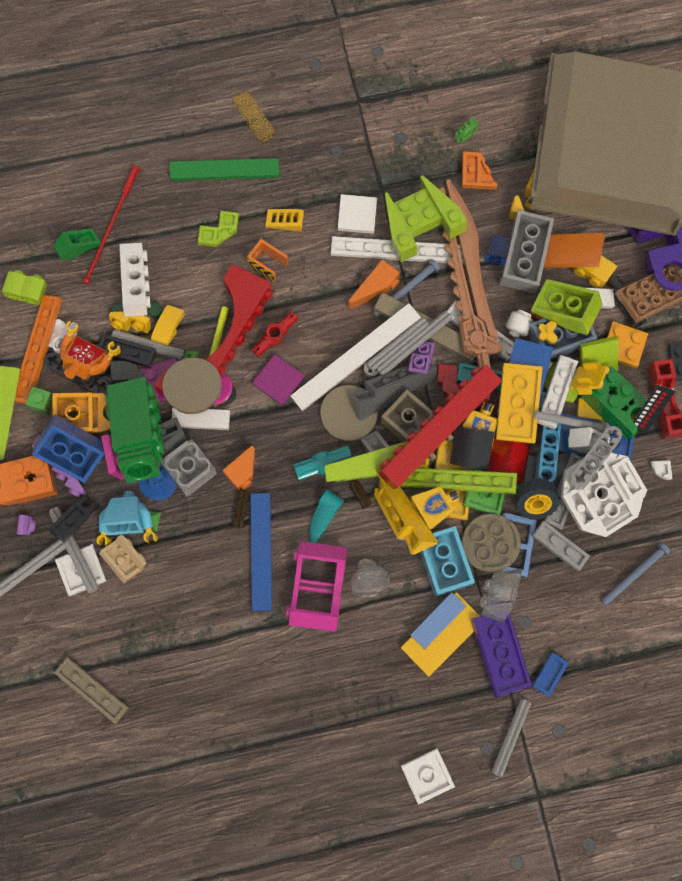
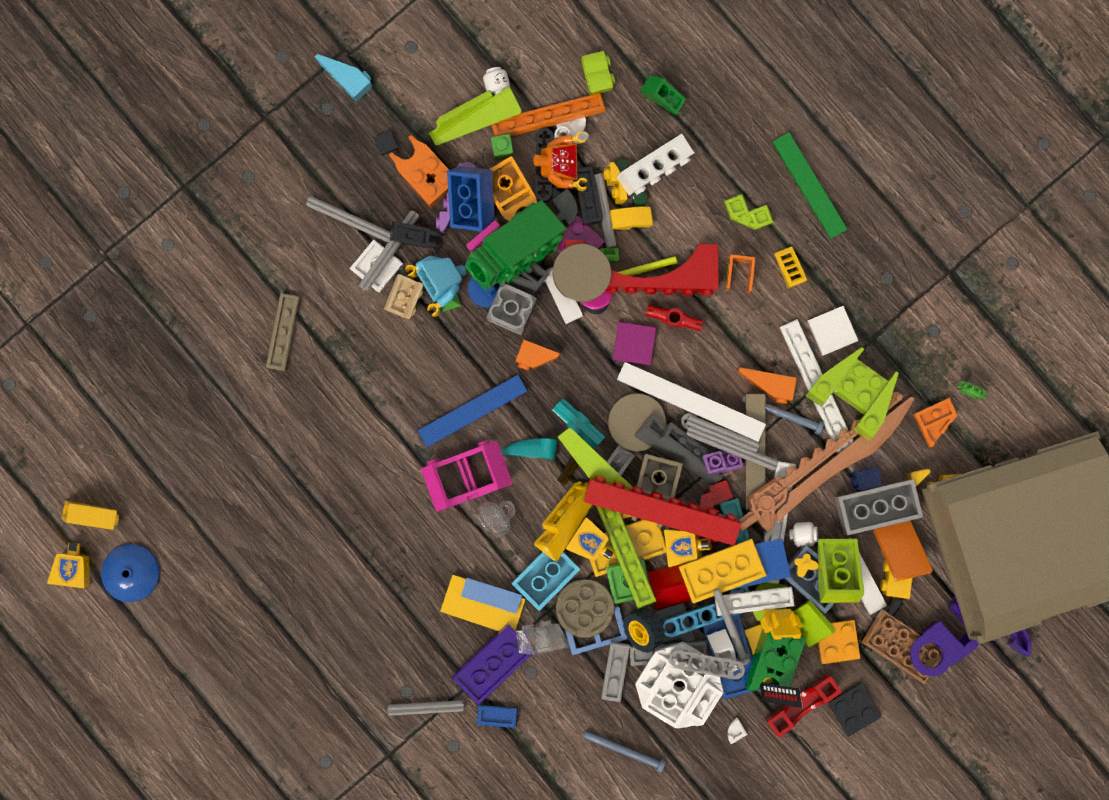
camera: 70 degrees right, 10 degrees up
medium lavender plate [17,515,35,535] -> none
red piece [83,165,140,285] -> none
clear yellow tile [233,90,276,143] -> none
dark brown axle [233,490,249,529] -> none
white tile [401,748,455,805] -> none
black slope [450,426,495,470] -> none

